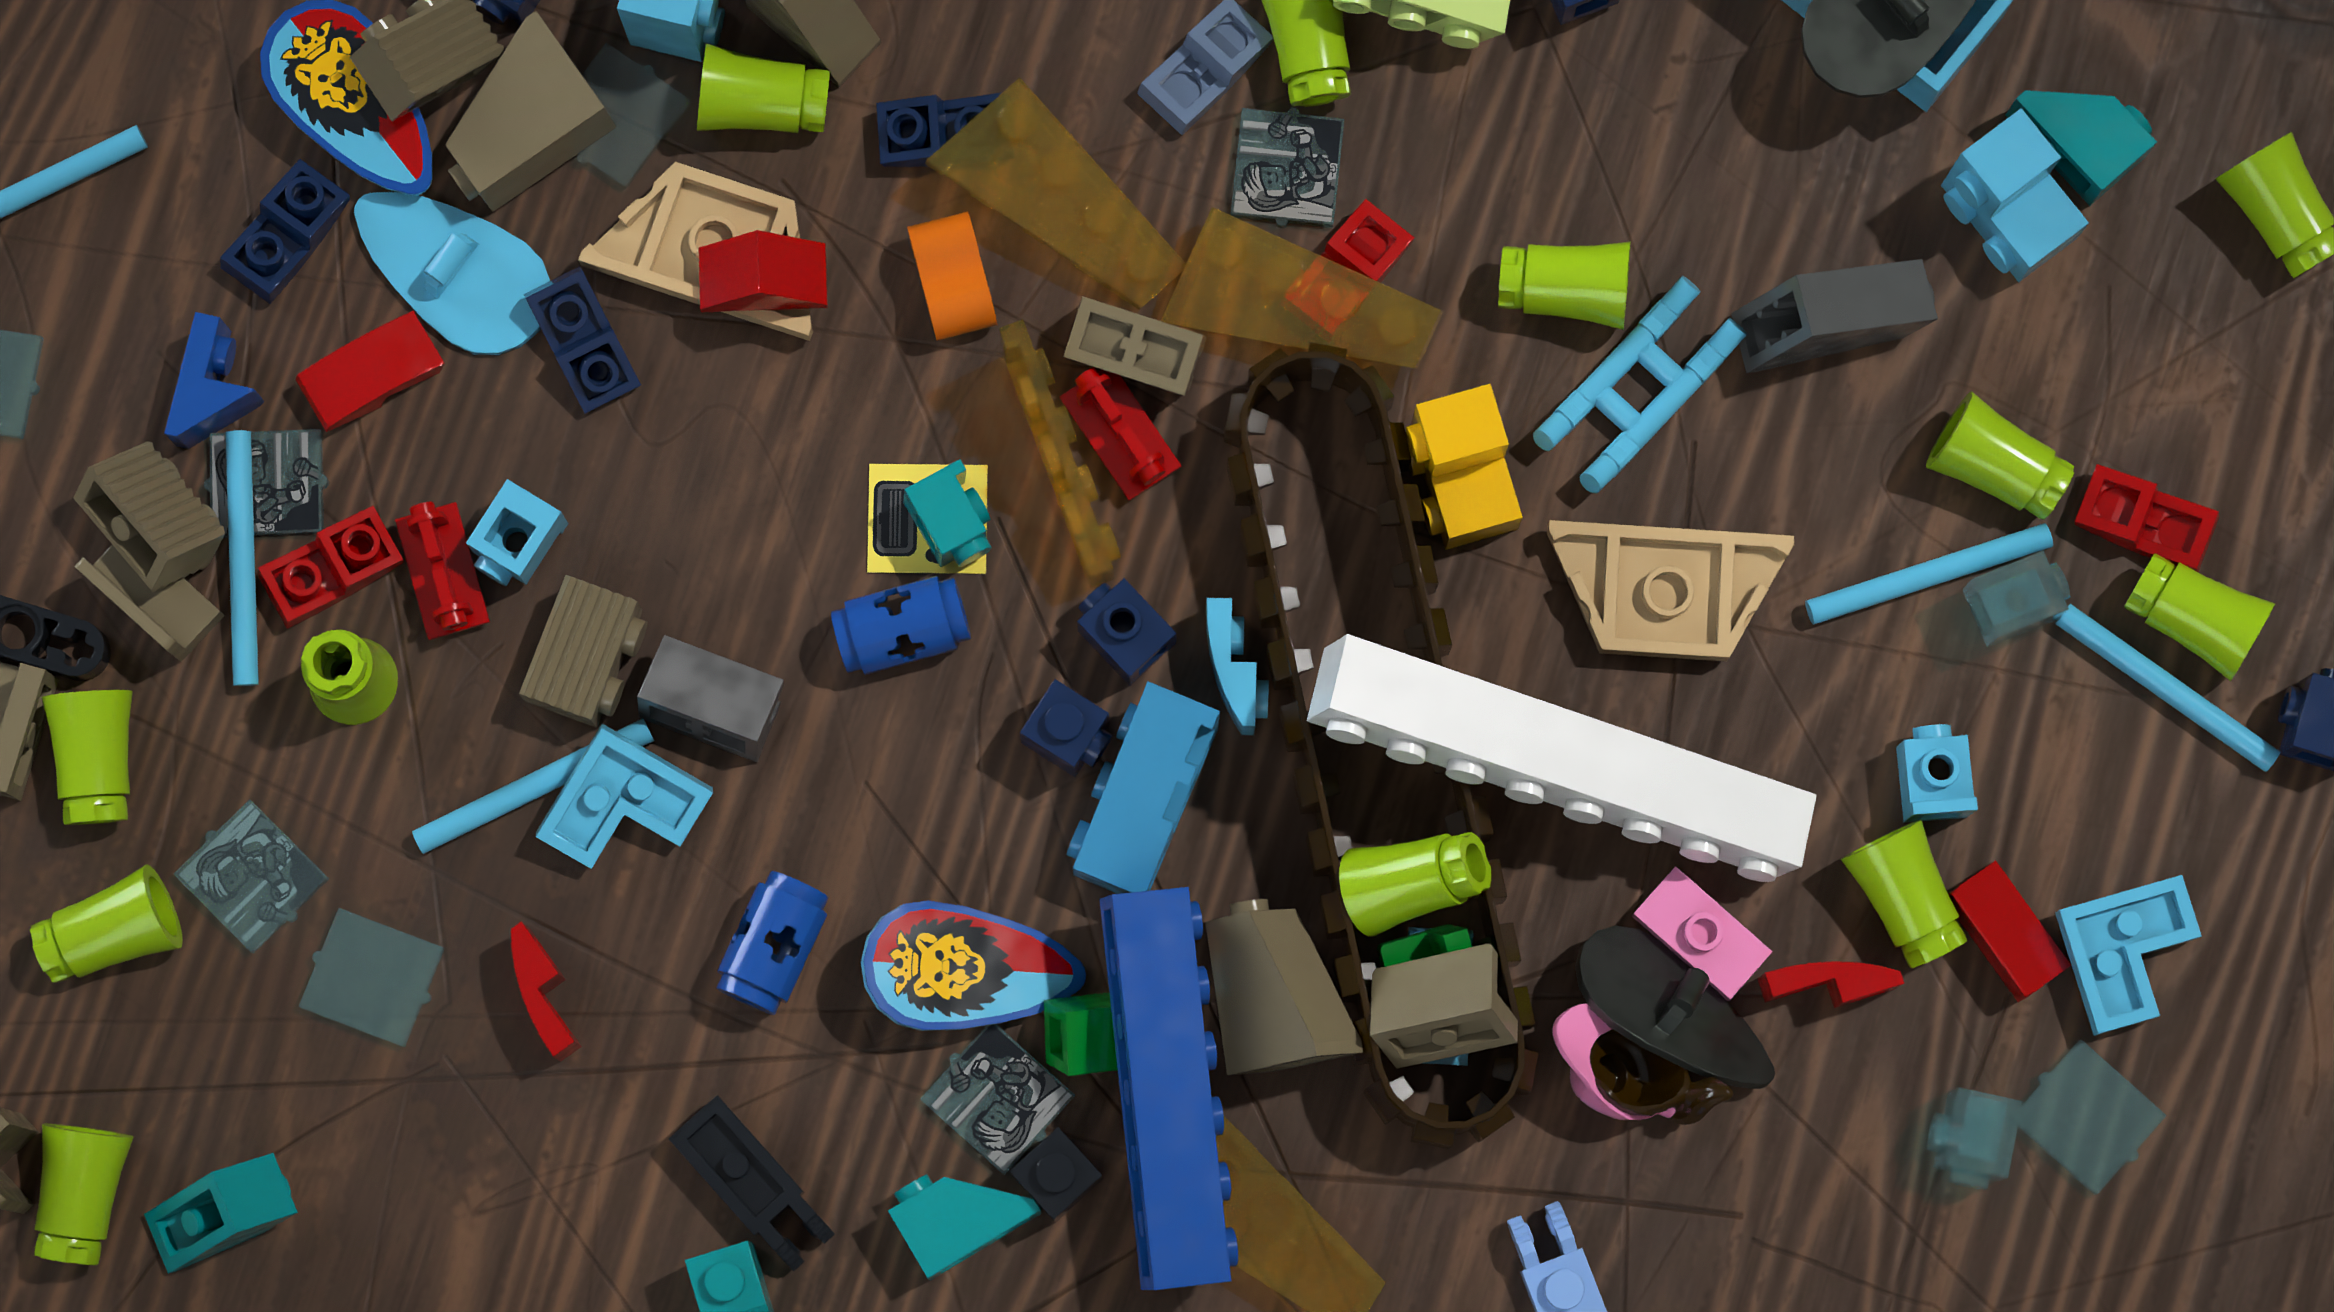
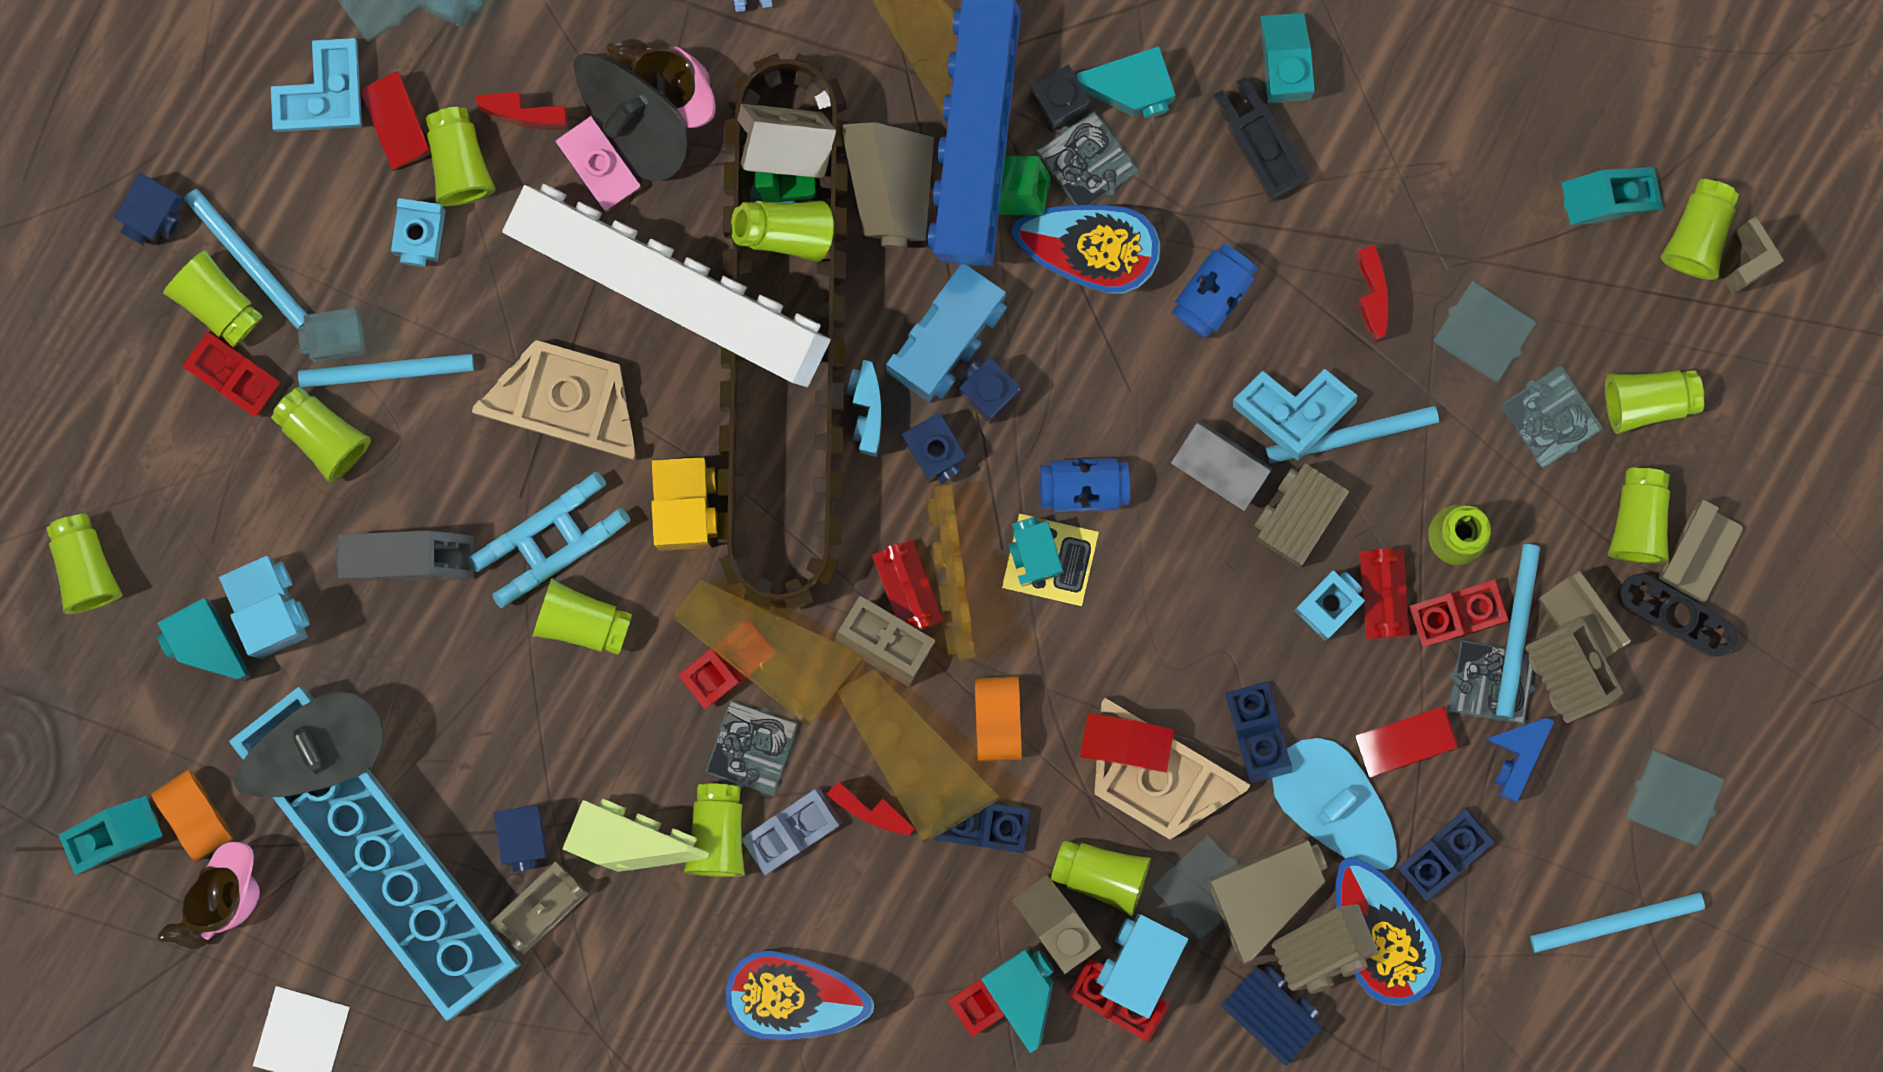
camera: 165 degrees left, 5 degrees up
none -> red slope [827,781,915,836]

